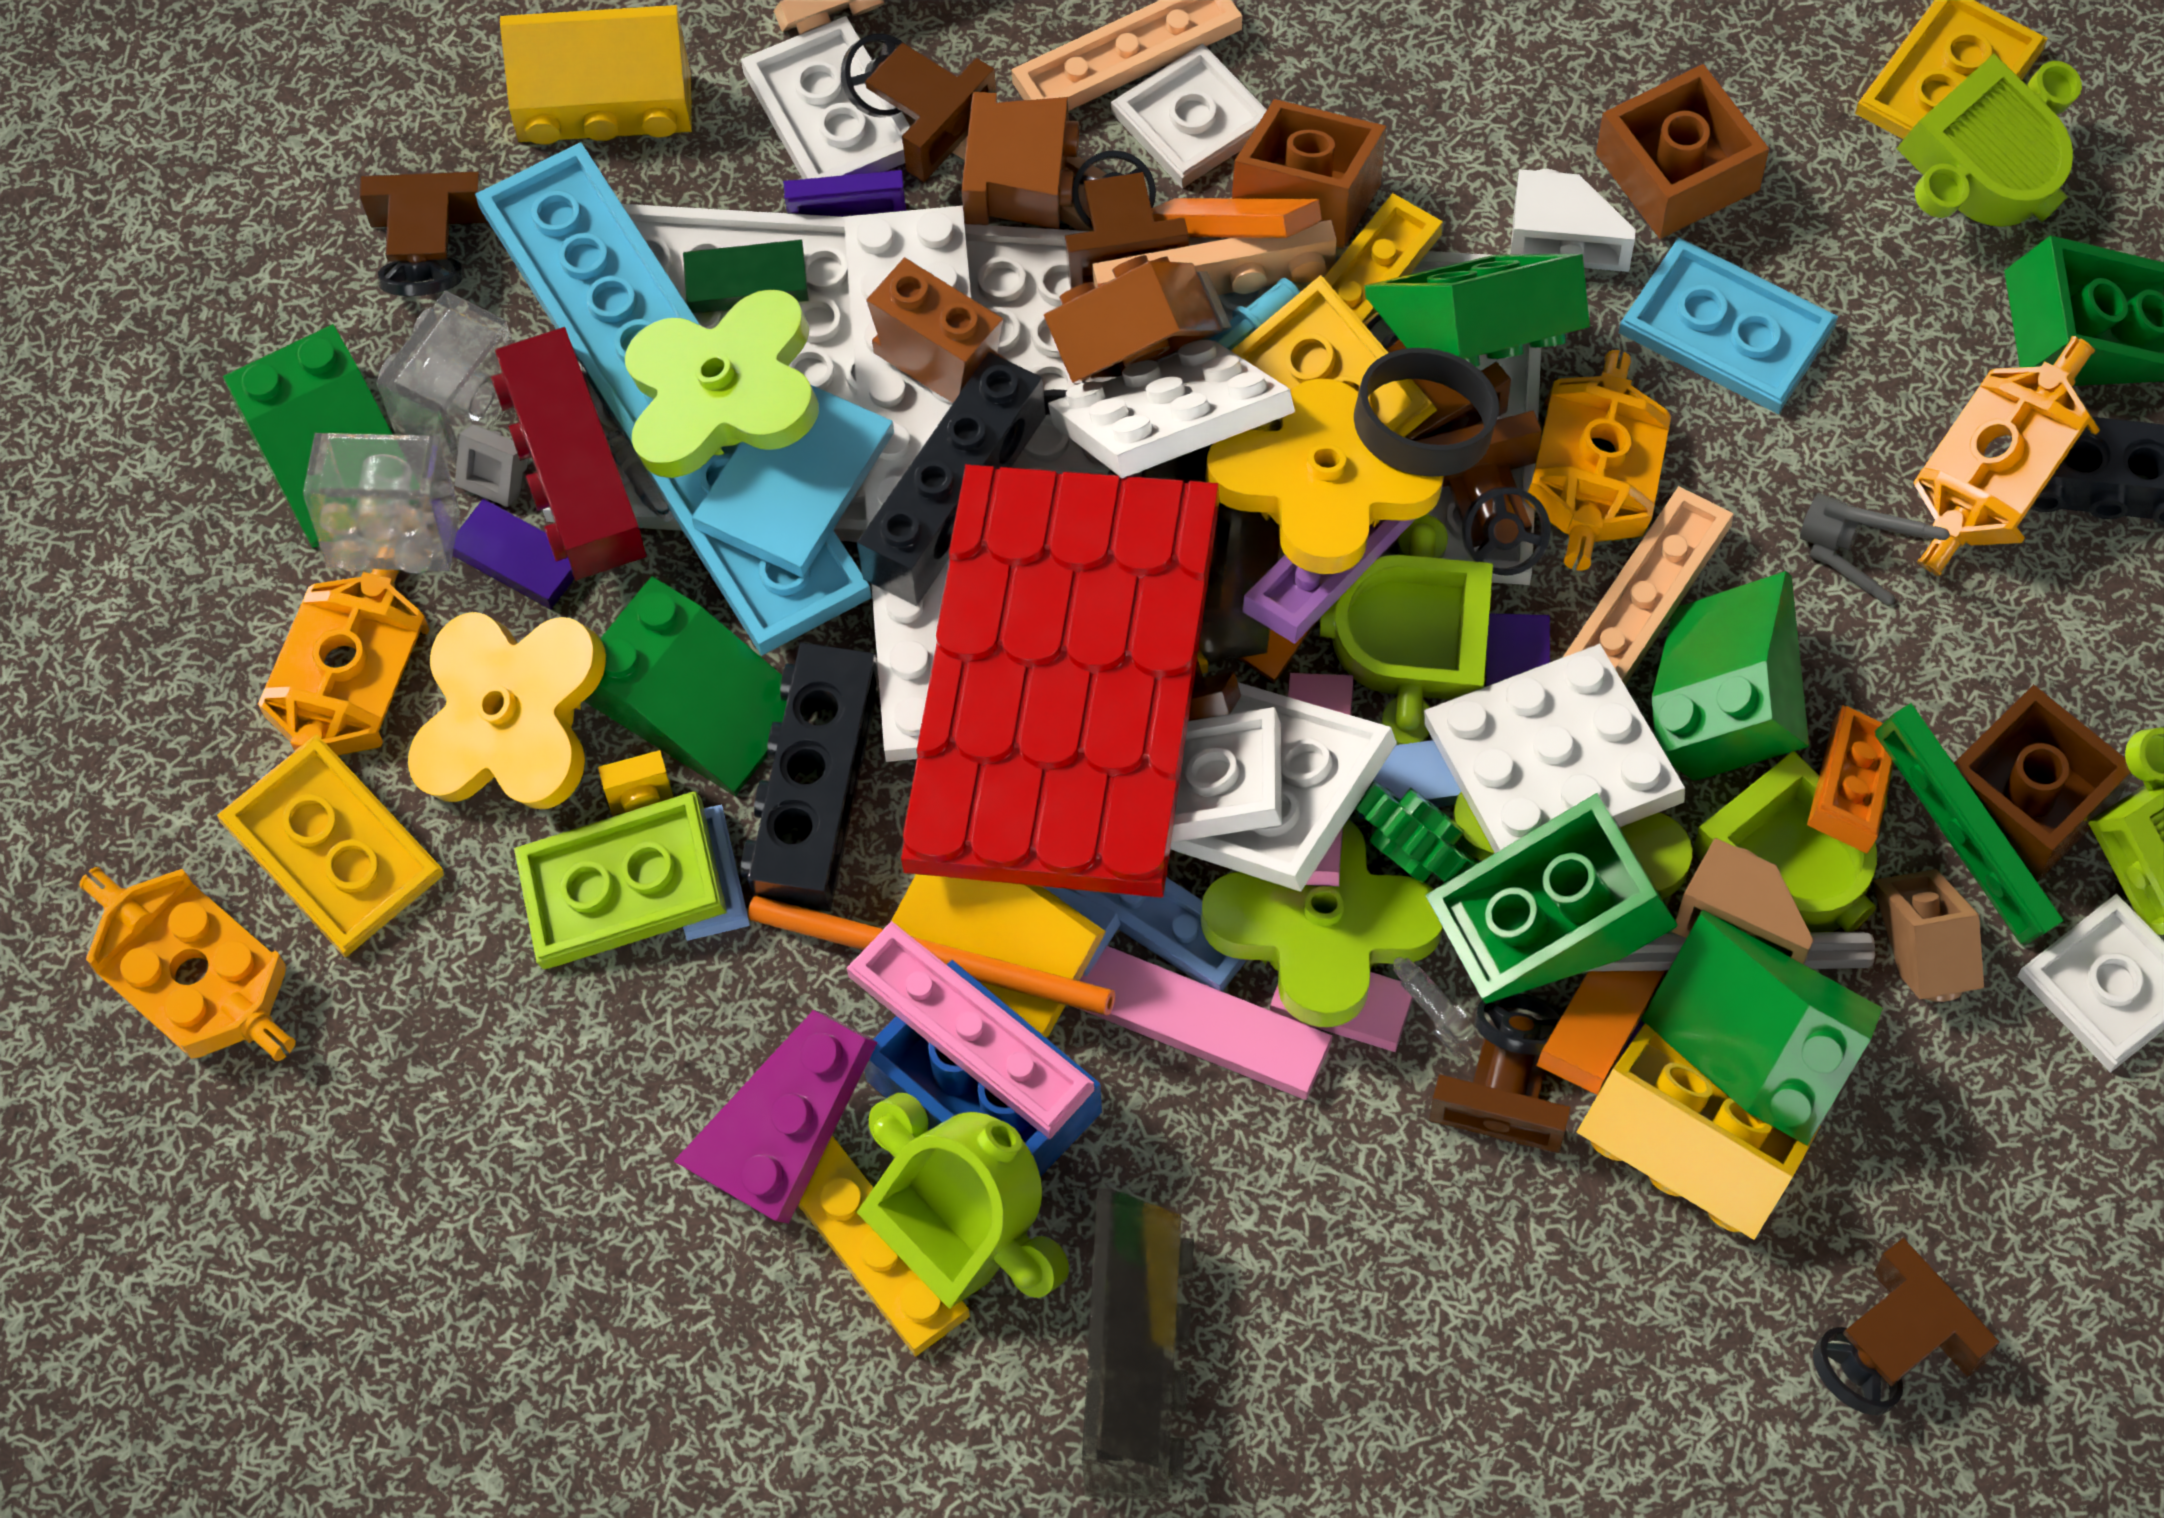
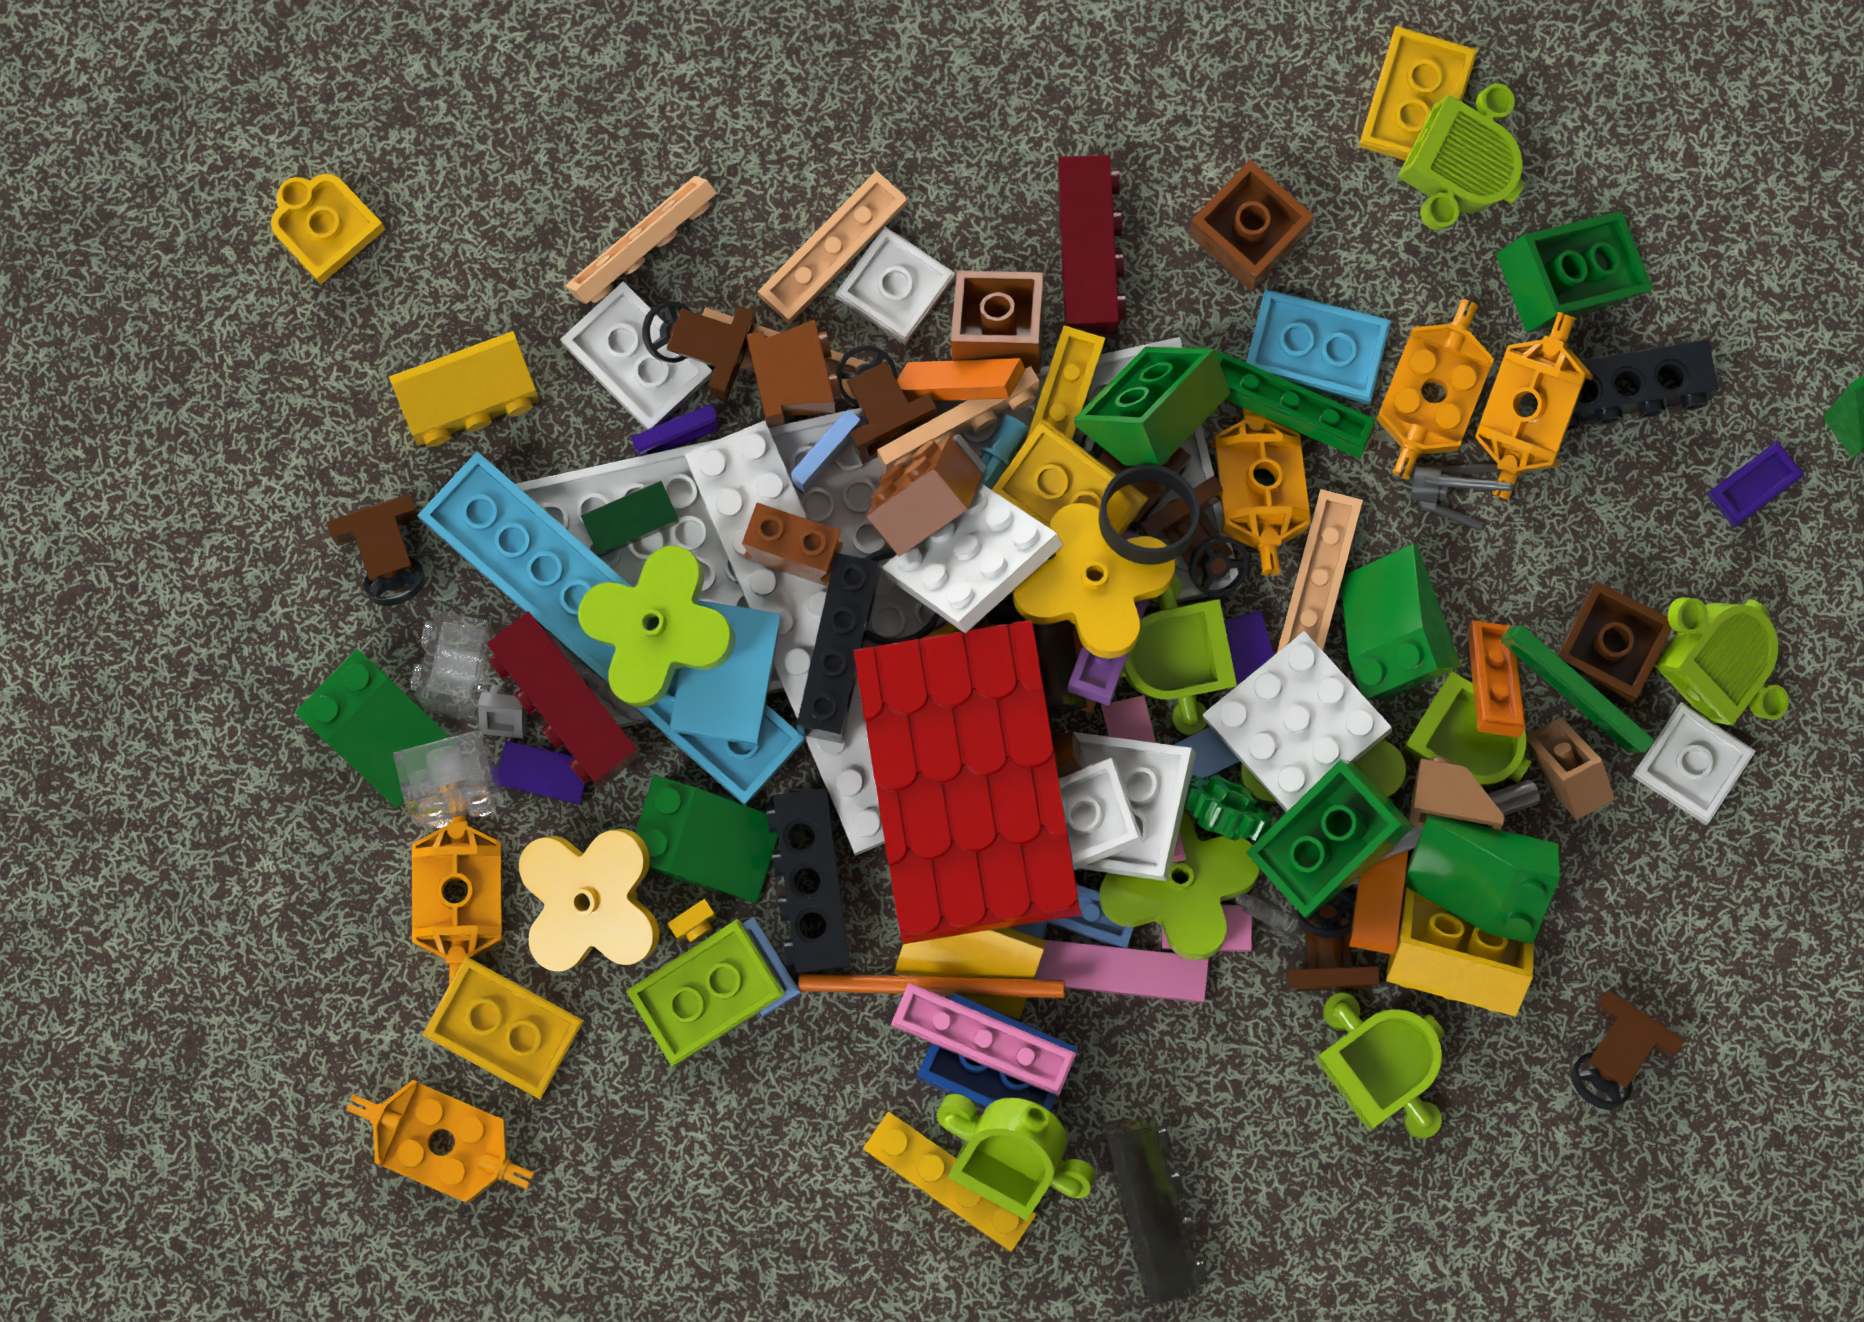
camera: 20 degrees left, 15 degrees up
magenta wing [674,1010,878,1224] -> none
white slope [1510,169,1636,272] -> none
none -> light blue tile [791,410,861,495]
none -> dark red brick [1057,155,1126,334]
none -> green tile [1215,350,1376,459]
none -> lime piece [1315,993,1445,1139]
none -> light orange plate [1376,299,1494,479]

